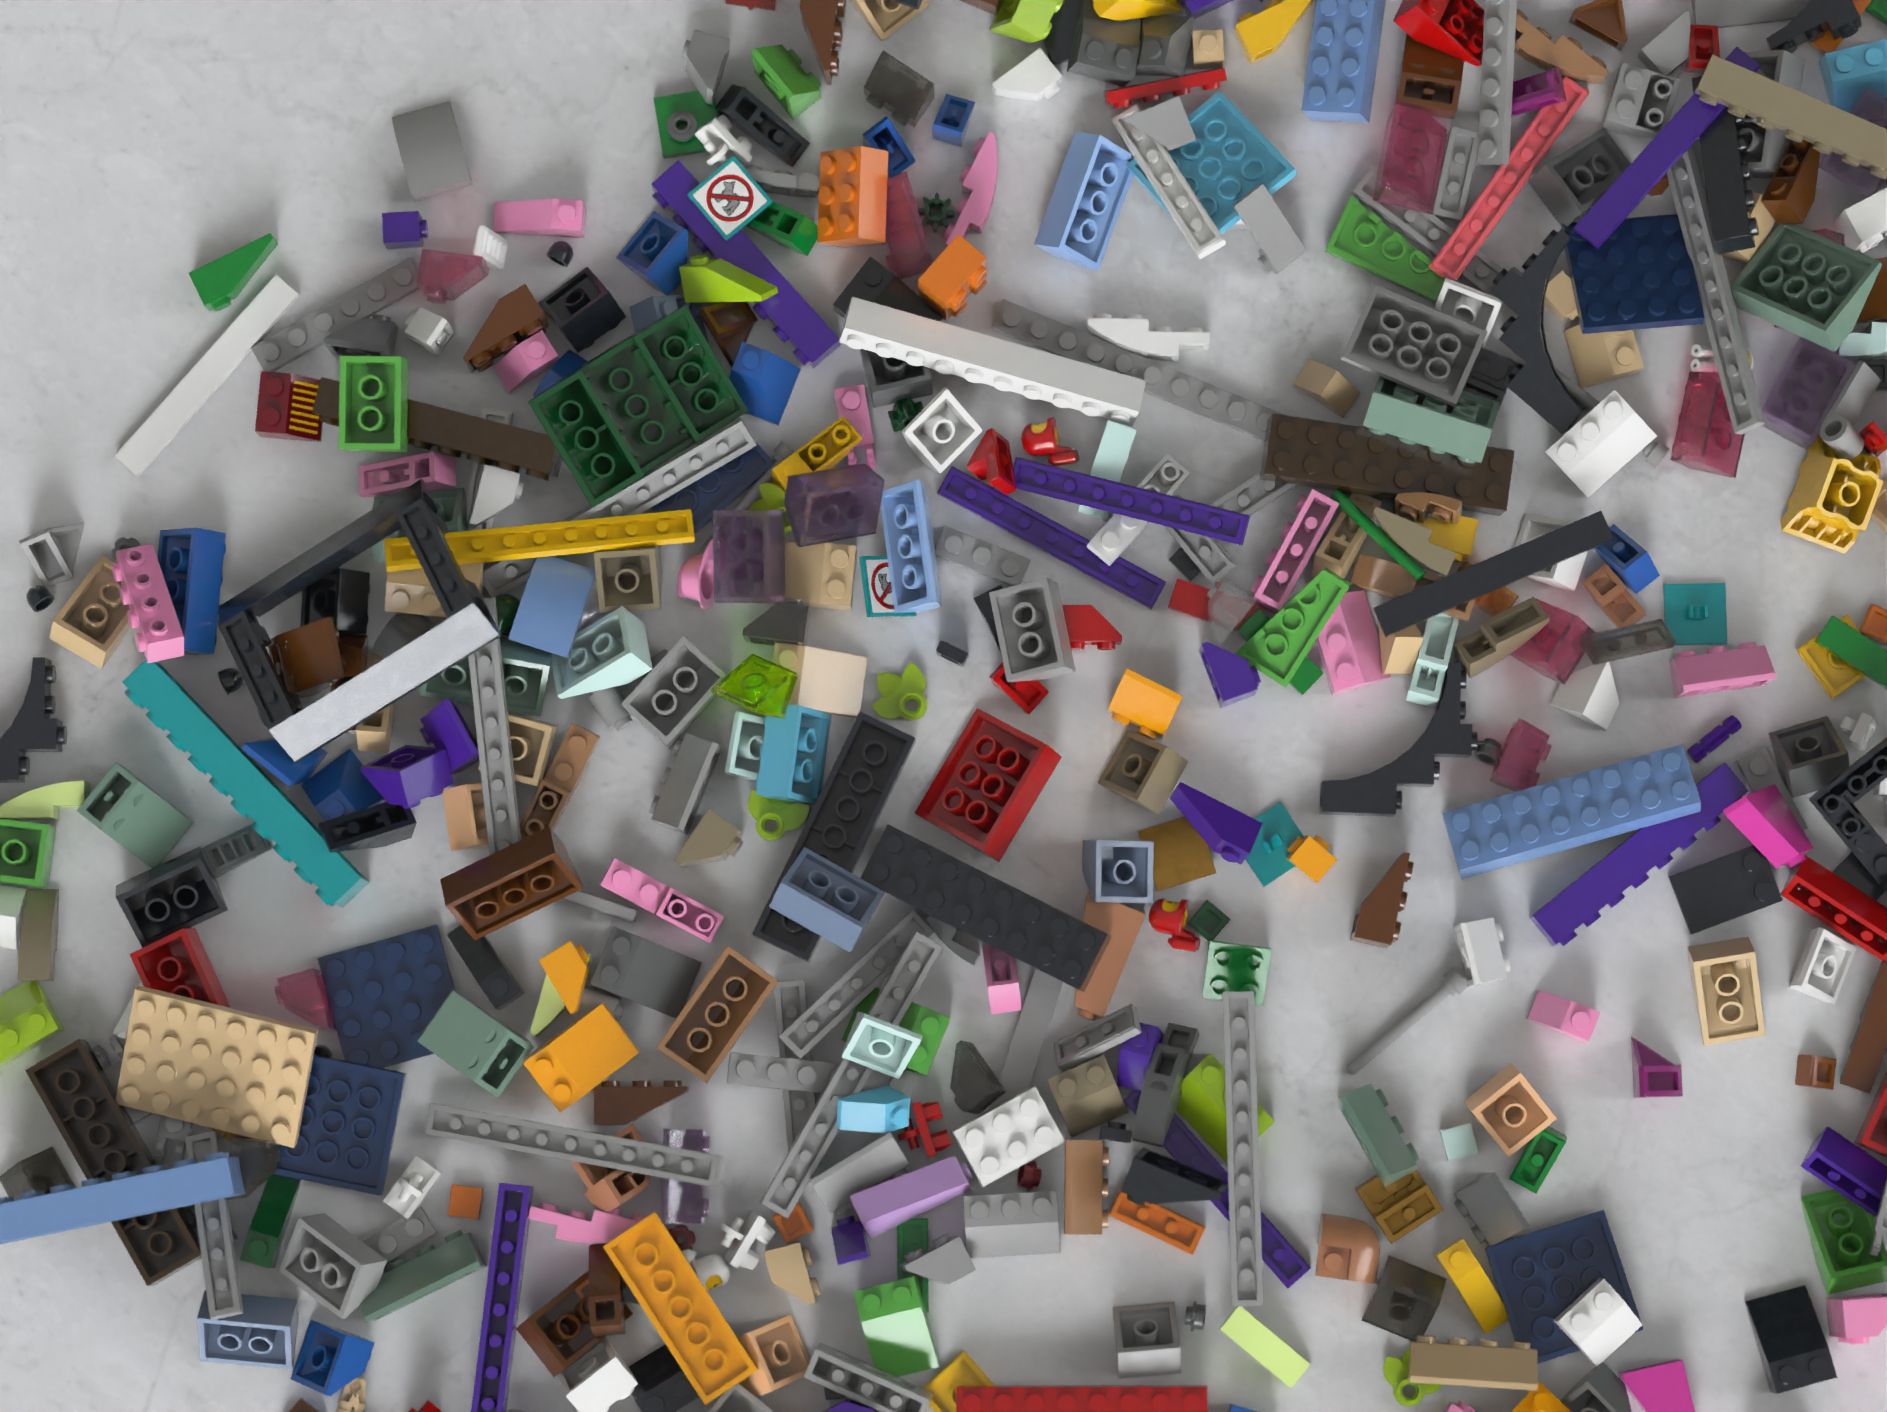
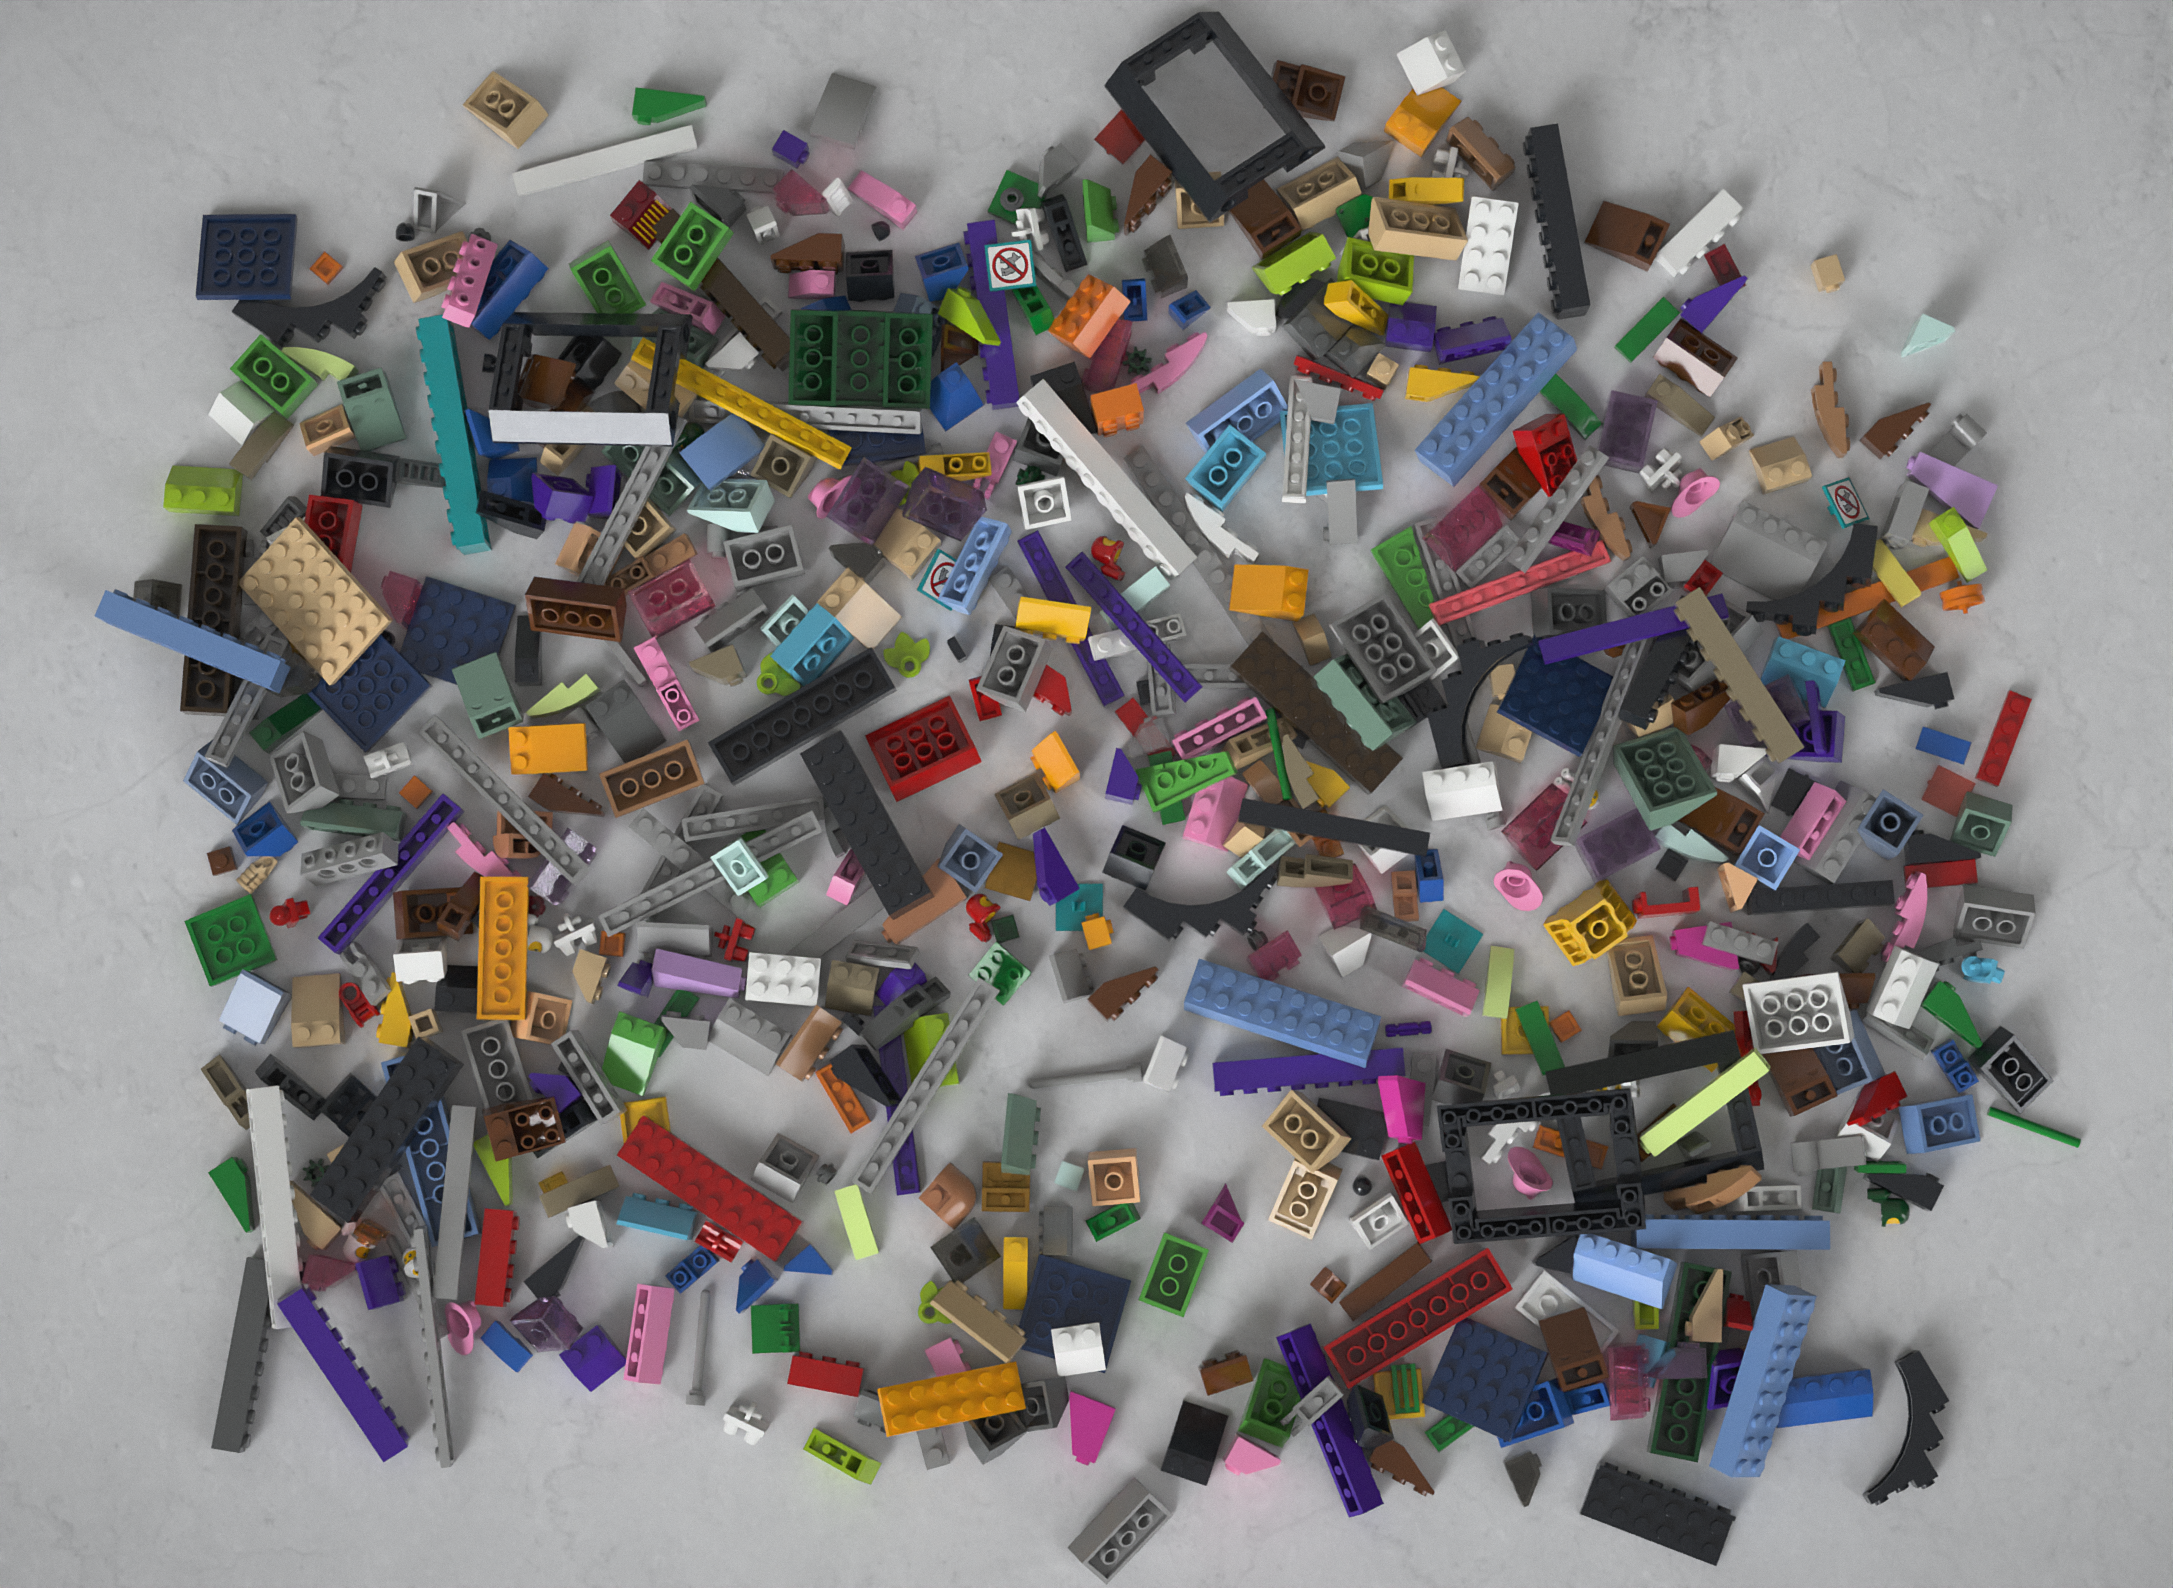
camera: 30 degrees right, 0 degrees up
light orange slope [539,941,590,1015] -> none
clear neon green slope [711,654,798,719] -> none
sand blue slope [769,847,885,953] -> none
medium azure slope [837,1085,910,1133] -> none
clear smoke slope [950,1040,1007,1114] -> none
red slope [967,428,1016,495] -> none
dark red plate [1017,1161,1042,1192] -> none
medium nougat slope [1395,492,1462,525] -> none
bright pink slope [1527,990,1600,1042] -> none
light grey door [1820,360,1881,460] -> none
none -> dark grey slope [260,496,307,537]
none -> light nougat slope [299,404,356,456]
none -> light grey brick [301,832,398,886]
none -> tan slope [463,71,548,149]
none -> bright green slope [568,240,646,314]
none -> clear pink slope [628,558,716,639]
none -> yellow slope [1014,597,1091,644]
none -> light grey slope [1049,949,1094,1004]
none -> black slope [1102,825,1166,891]
none -> bright green brick [1138,1233,1209,1317]
none -> medium azure slope [1185,424,1266,512]
none -> reddish brown slope [1198,1350,1253,1396]
none -> light orange slope [1229,564,1309,622]
none -> tan slope [1262,1090,1352,1173]
none -> black hinge [1352,1177,1372,1196]
none -> yellowish green slope [1482,946,1514,1019]
none -> bright pink piece [1494,861,1543,911]

